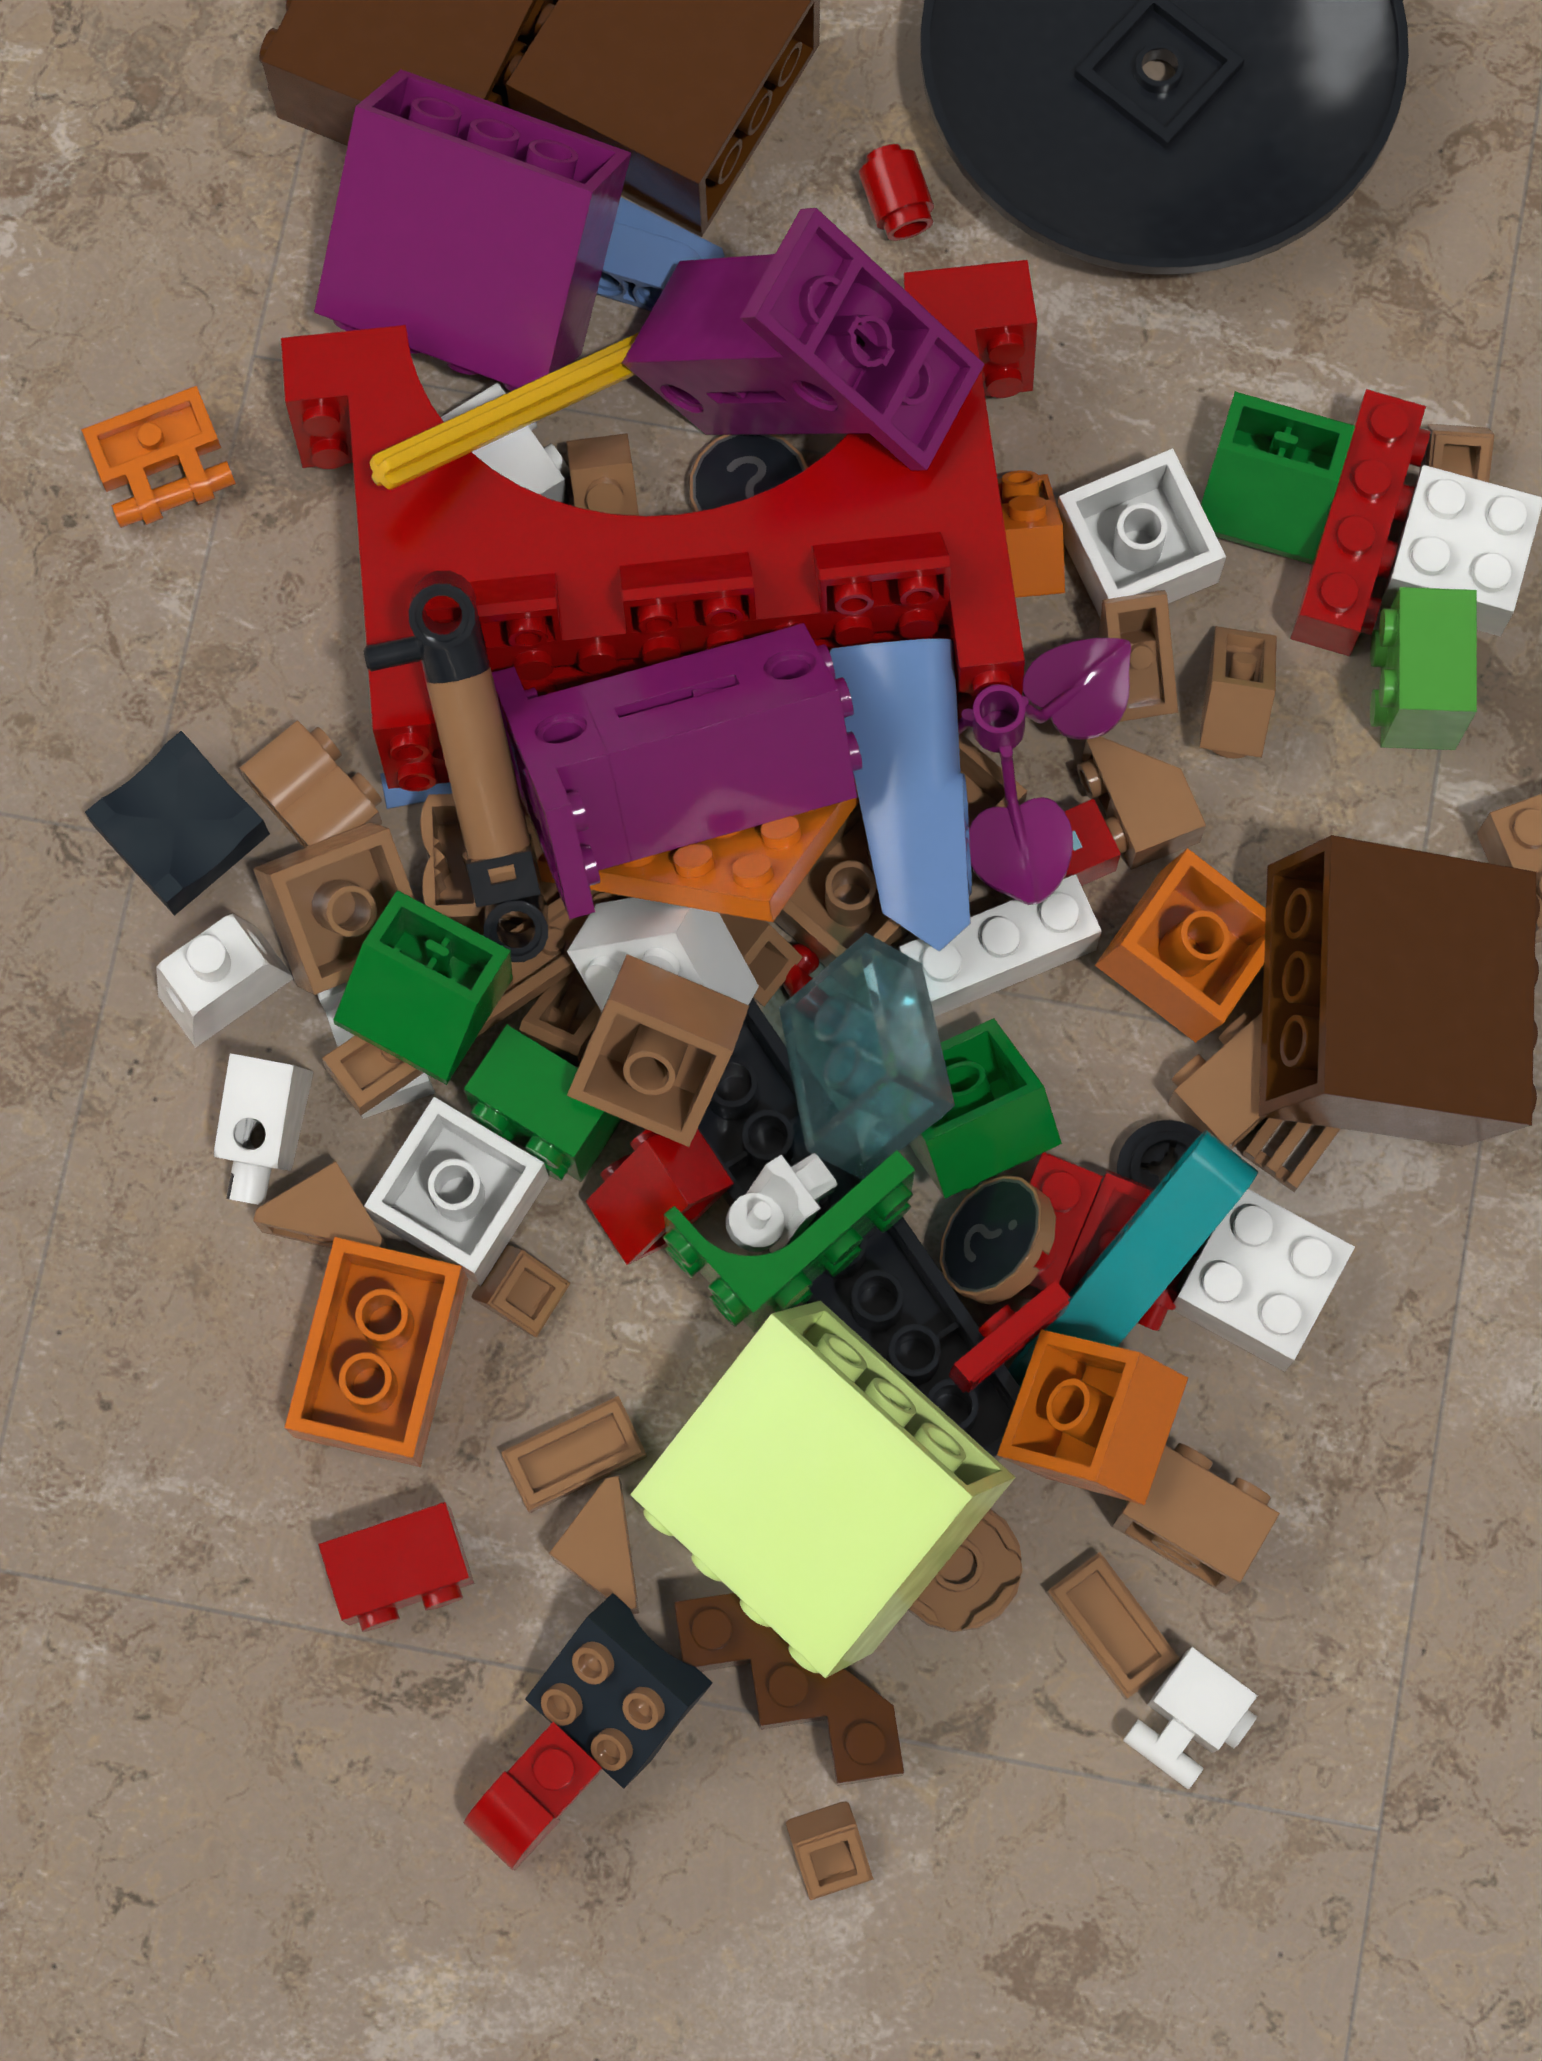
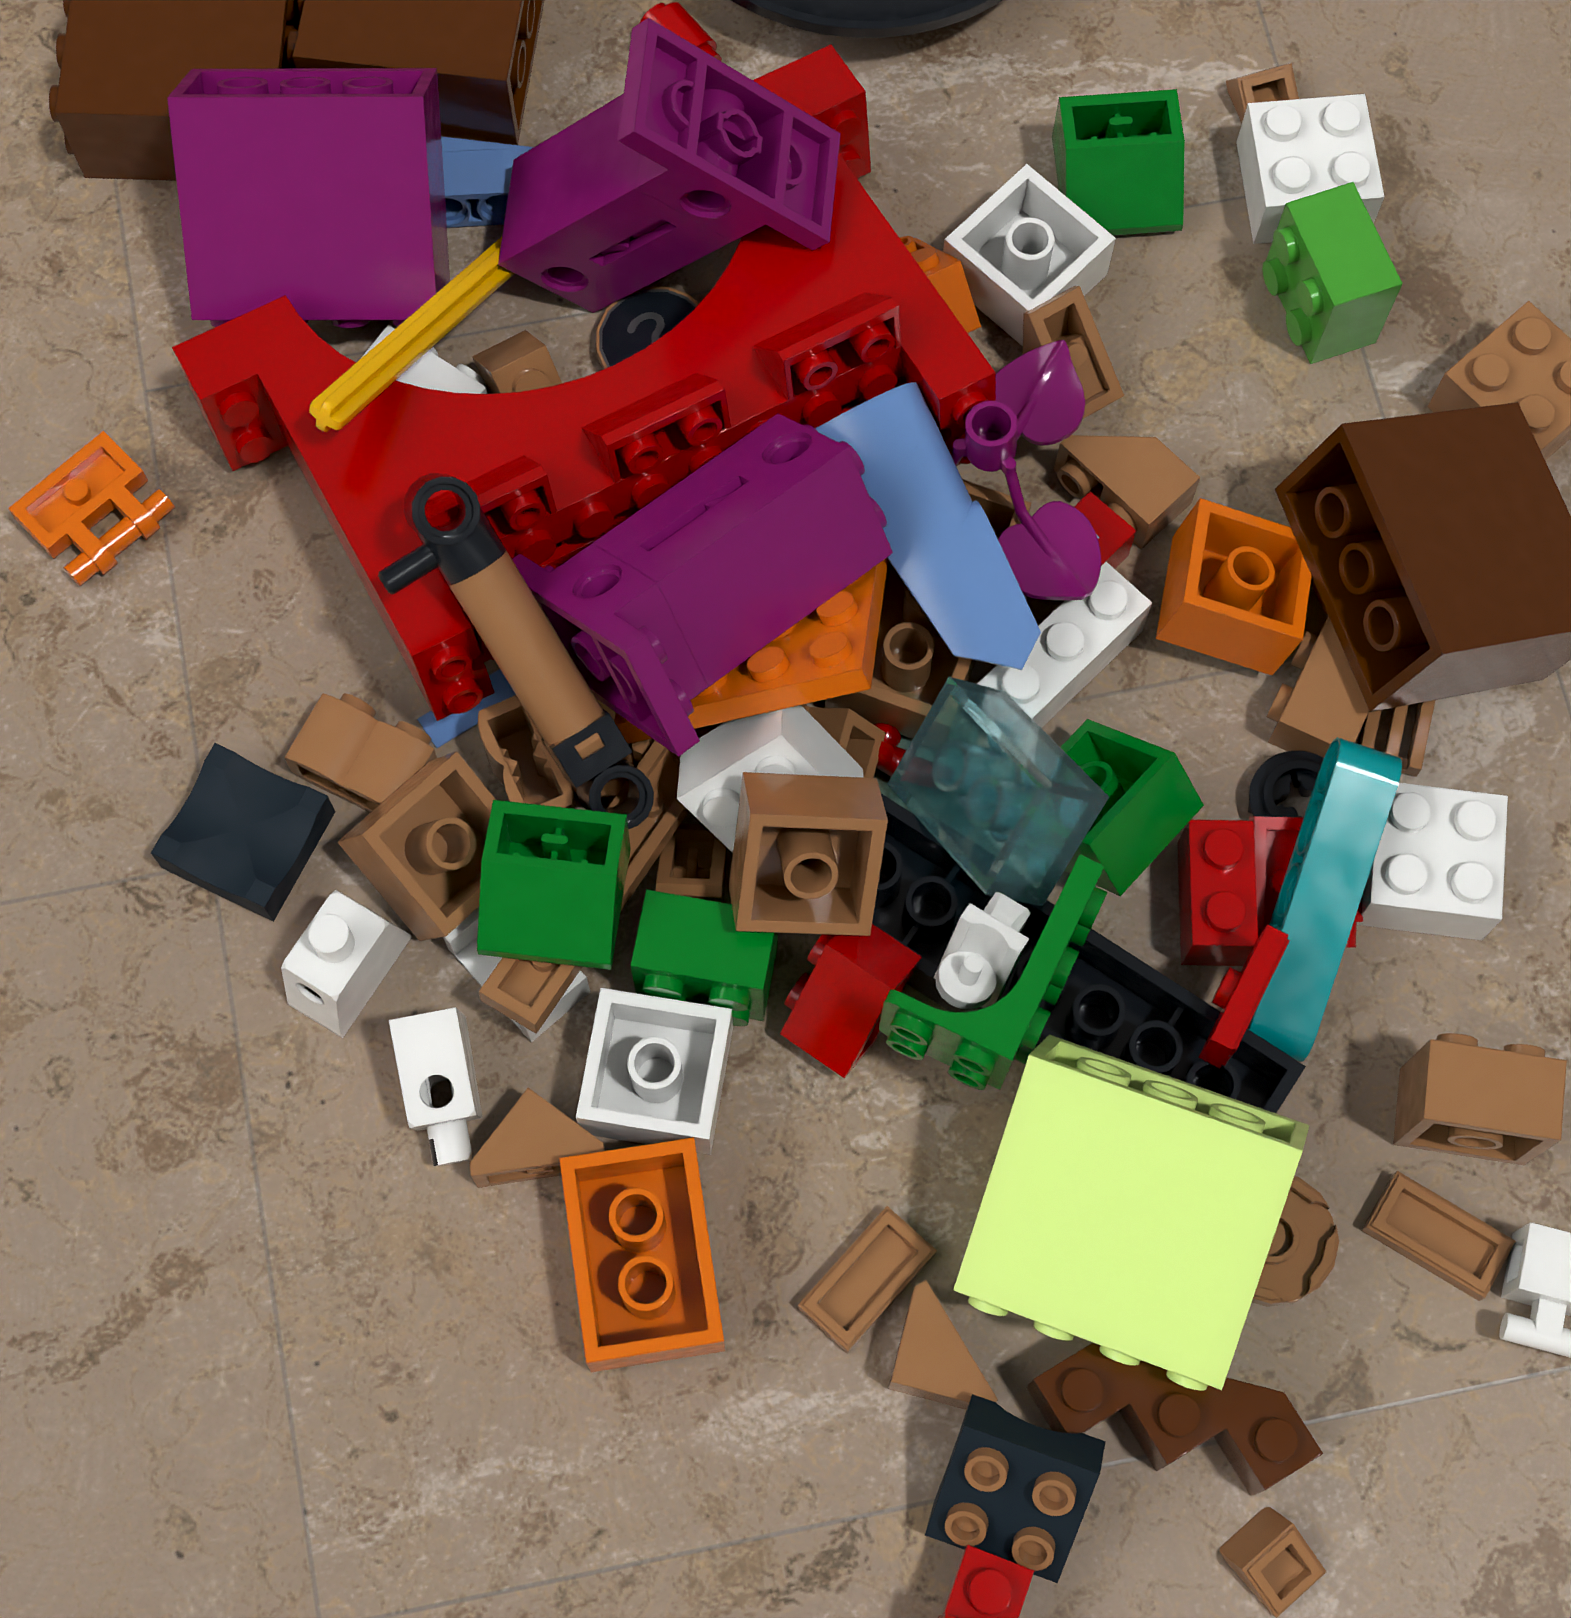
camera: 25 degrees left, 5 degrees down
red brick [318,1502,475,1632] -> none
medium nougat slope [471,1245,571,1338] -> none
black tile [940,1175,1056,1305] -> none
orange brick [997,1329,1188,1505] -> none
medium nougat slope [1199,626,1277,759] -> none
red brick [1290,389,1431,656] -> none

